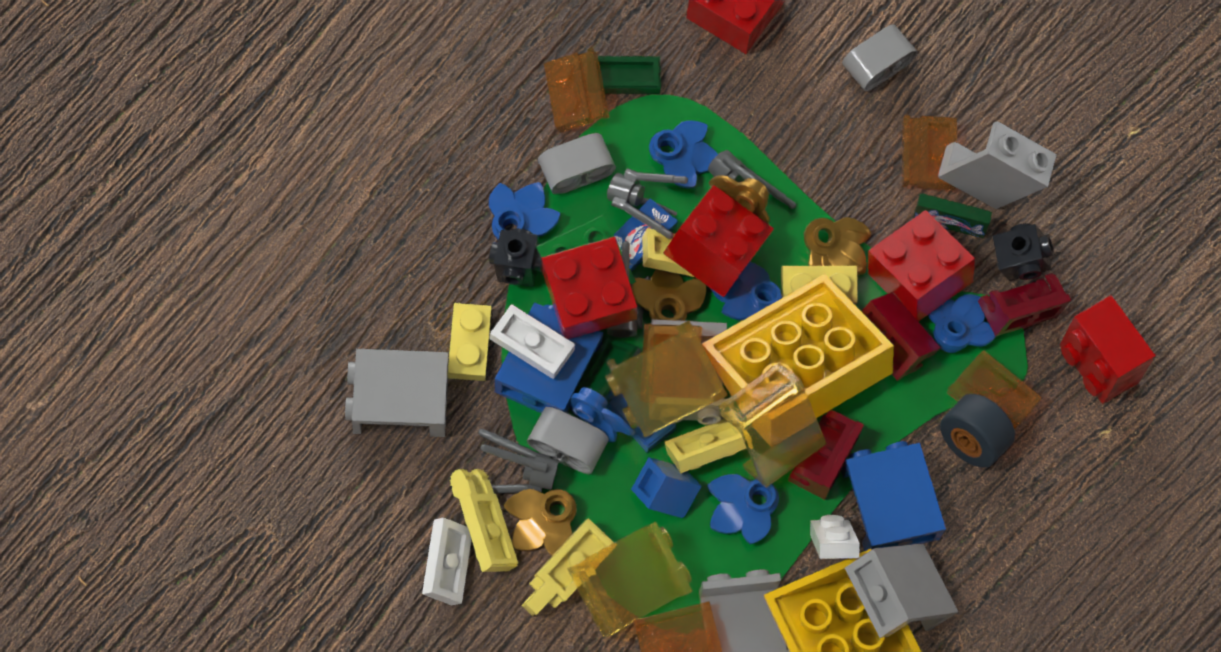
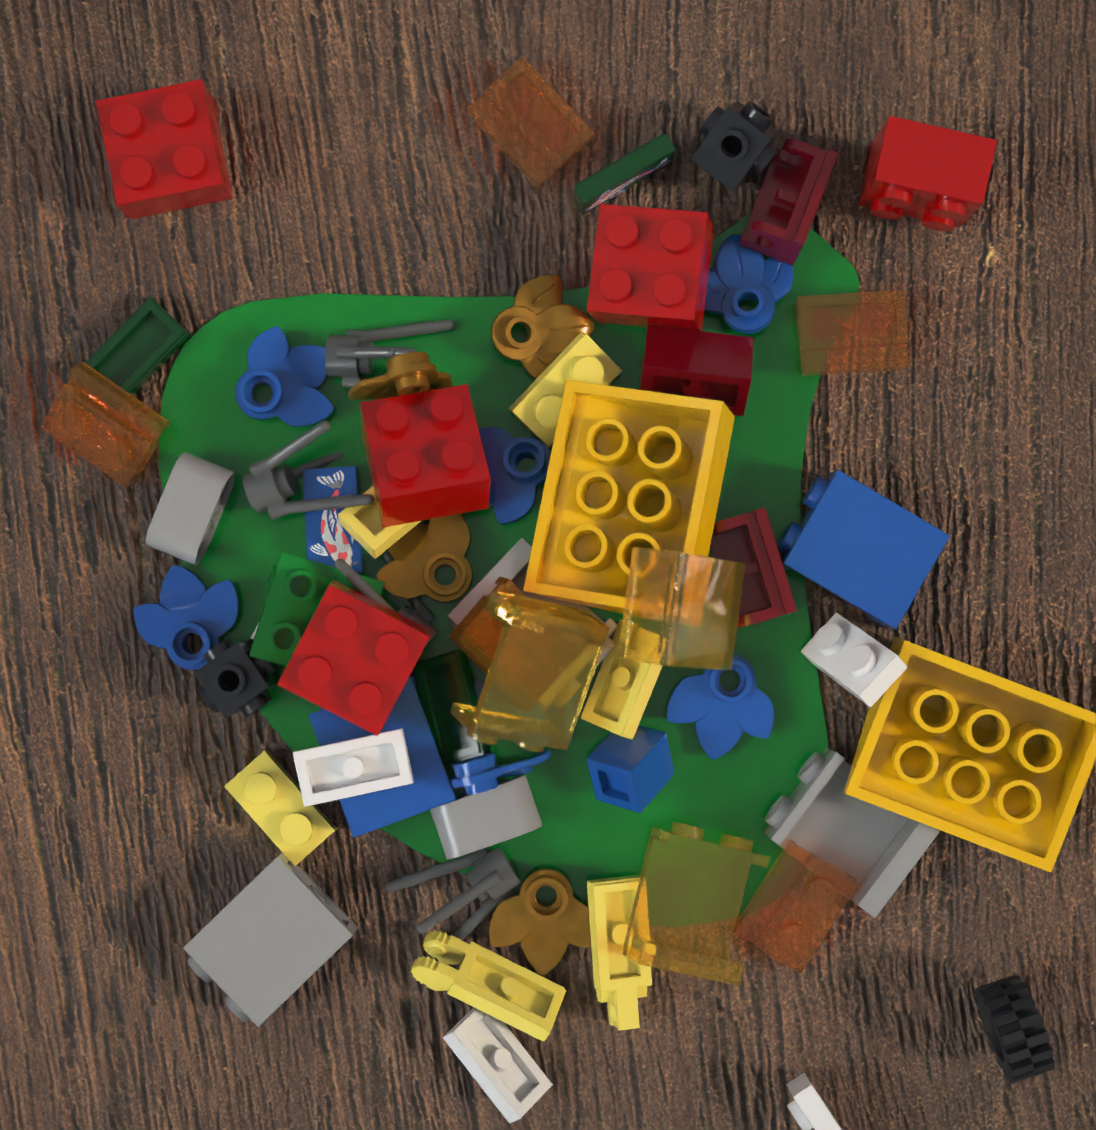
camera: 35 degrees left, 20 degrees up
light grey beam [842,24,918,91] -> none
light grey panel [845,544,958,638] -> none
light grey panel [938,121,1057,209] -> none
black wheel [940,394,1015,468] -> none

